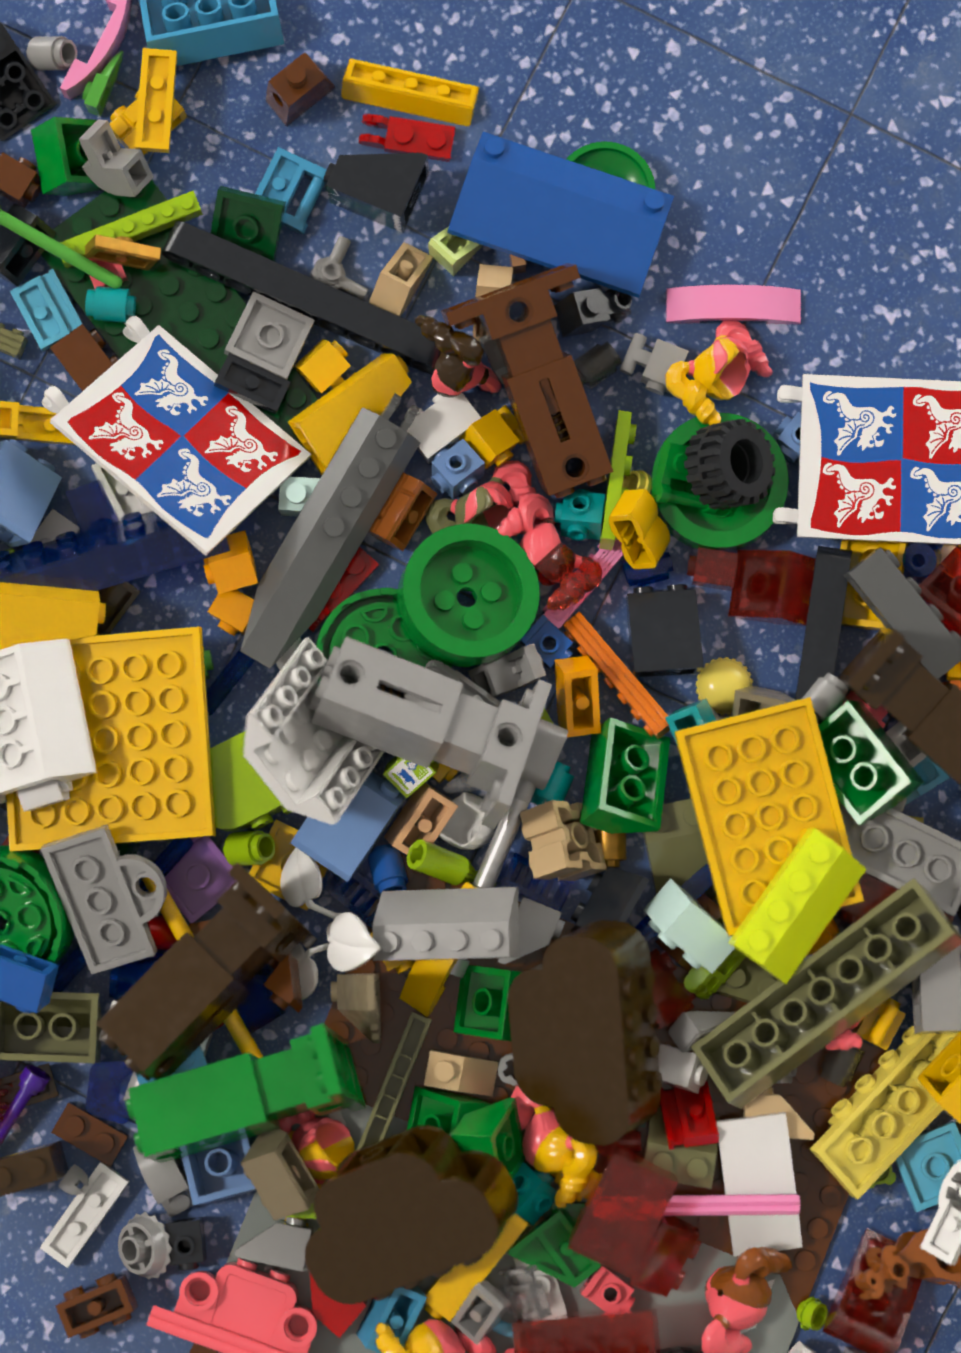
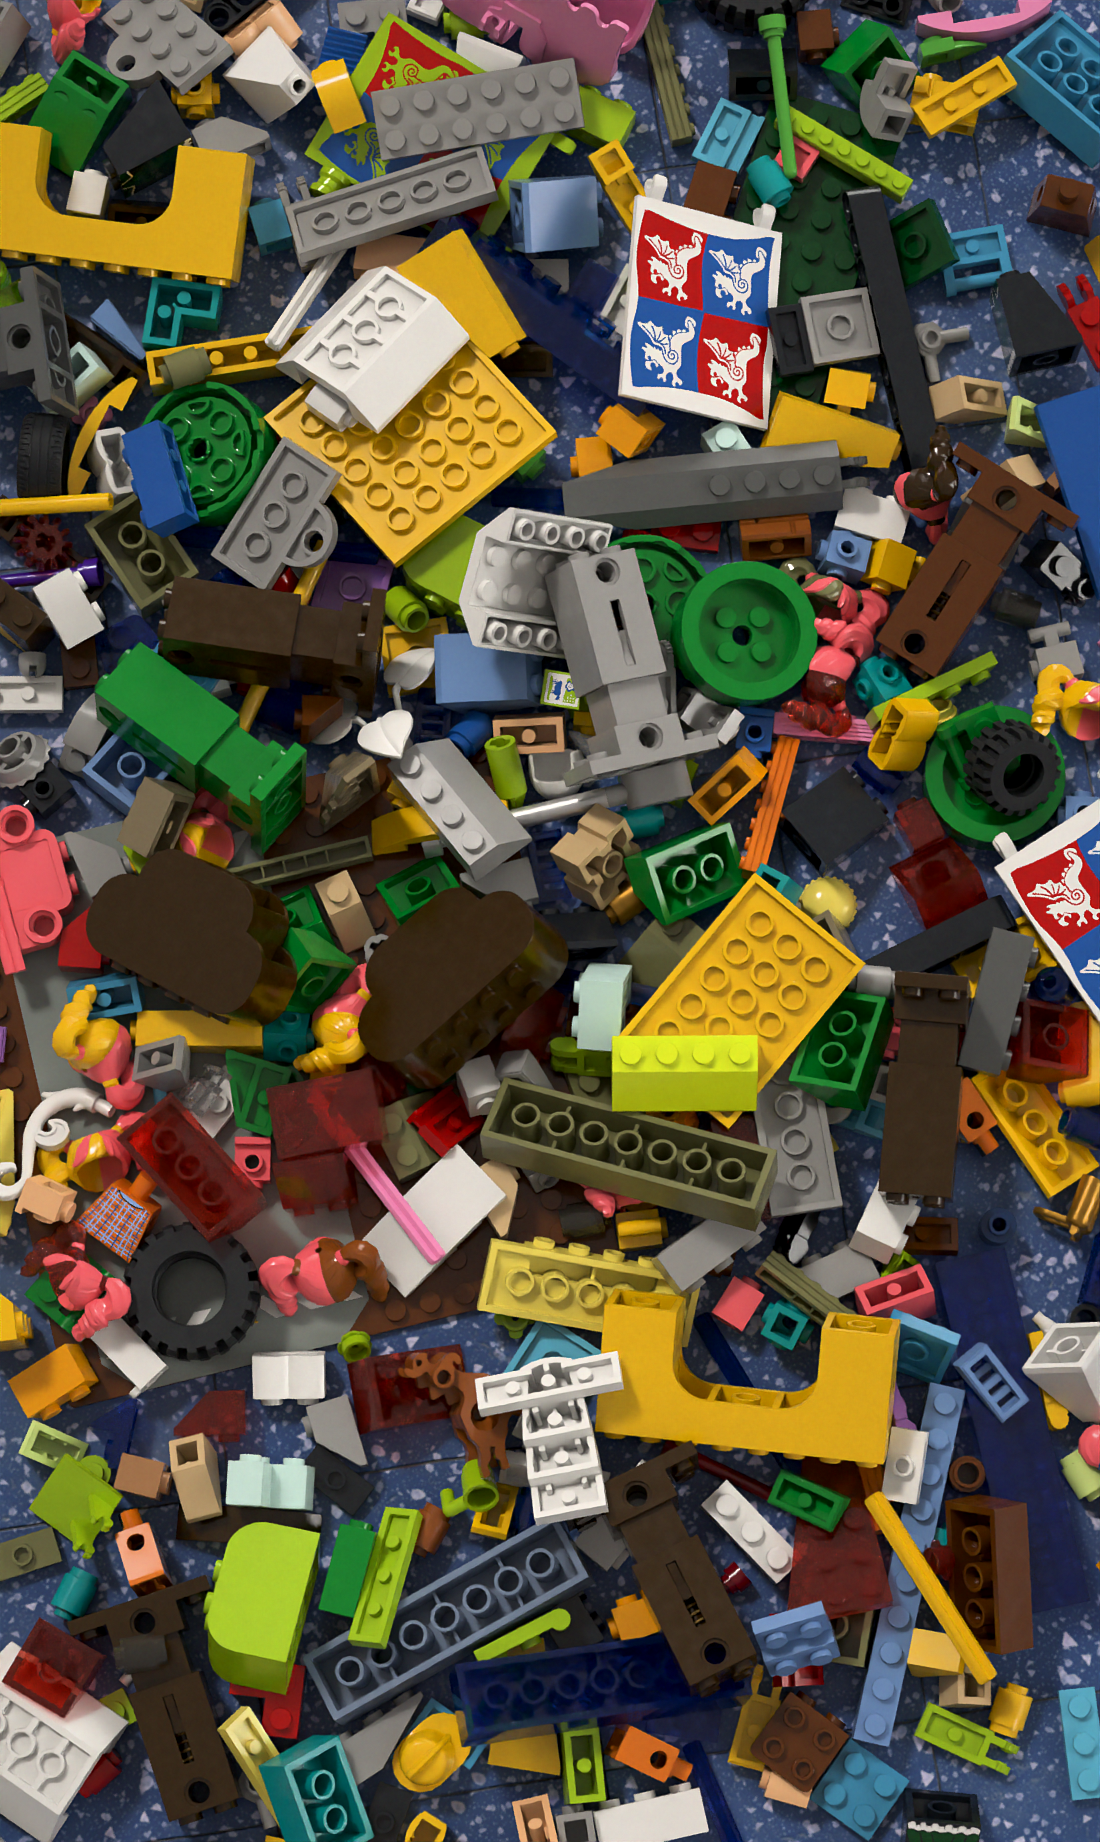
camera: 50 degrees right, 5 degrees down
pearl gold plate [85,234,161,270] -> none
none -> white brick [31,568,106,650]

